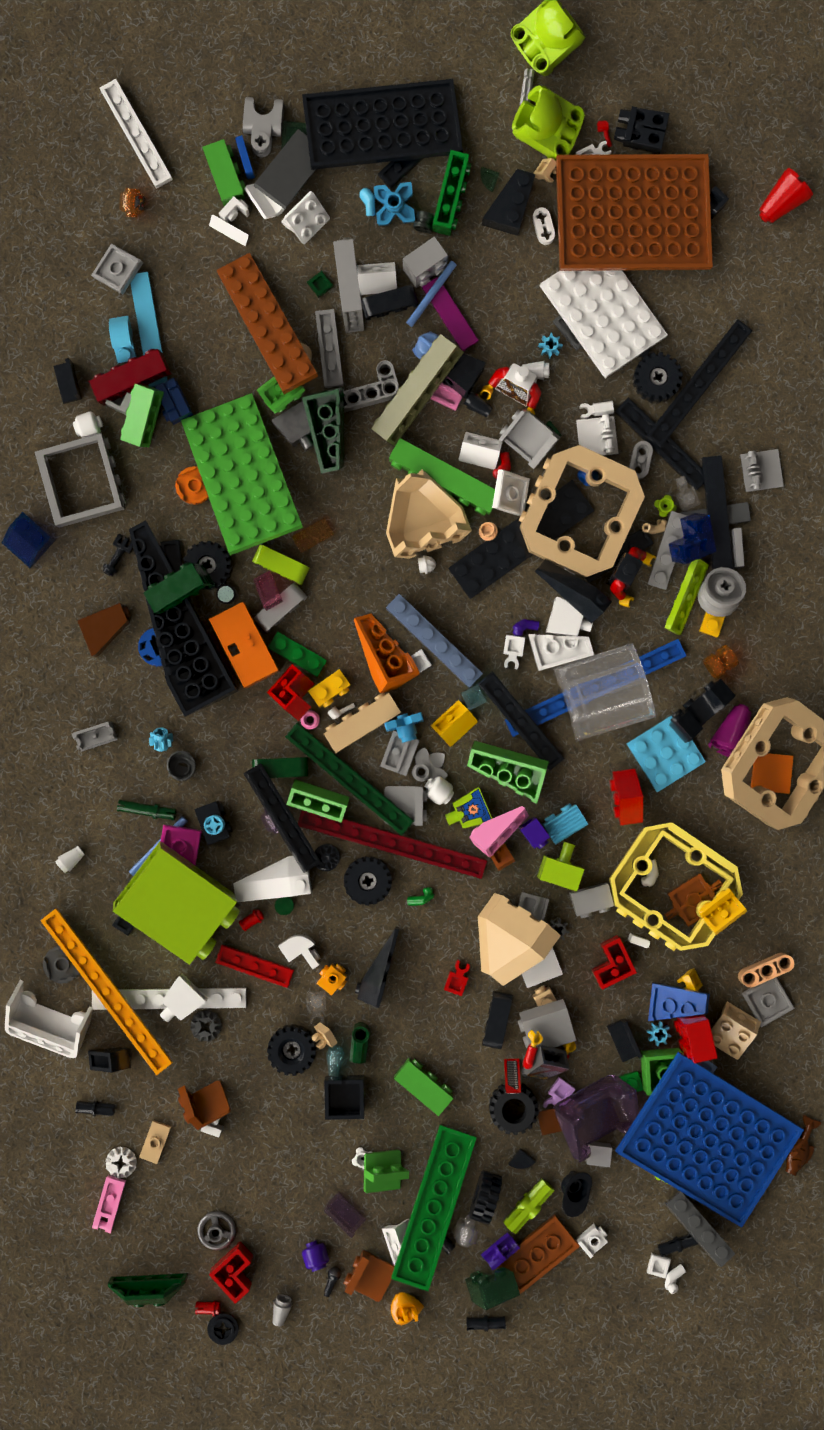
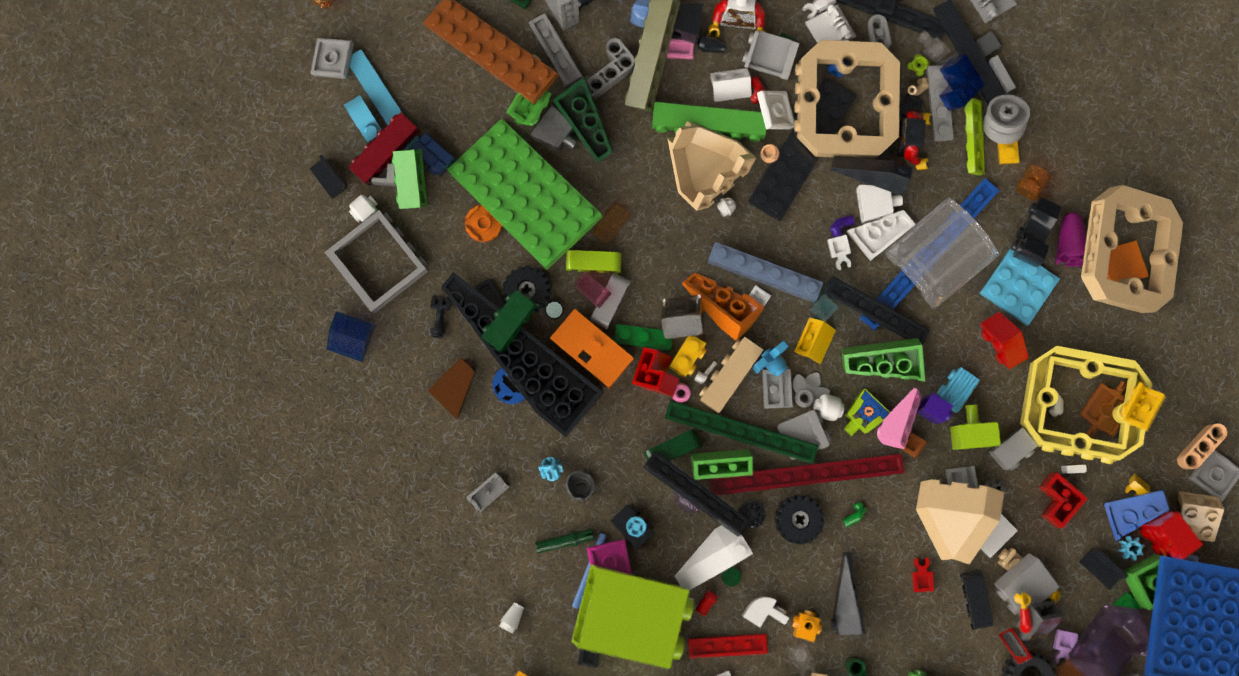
camera: 20 degrees left, 5 degrees down
none -> clear smoke brick [661,295,705,339]

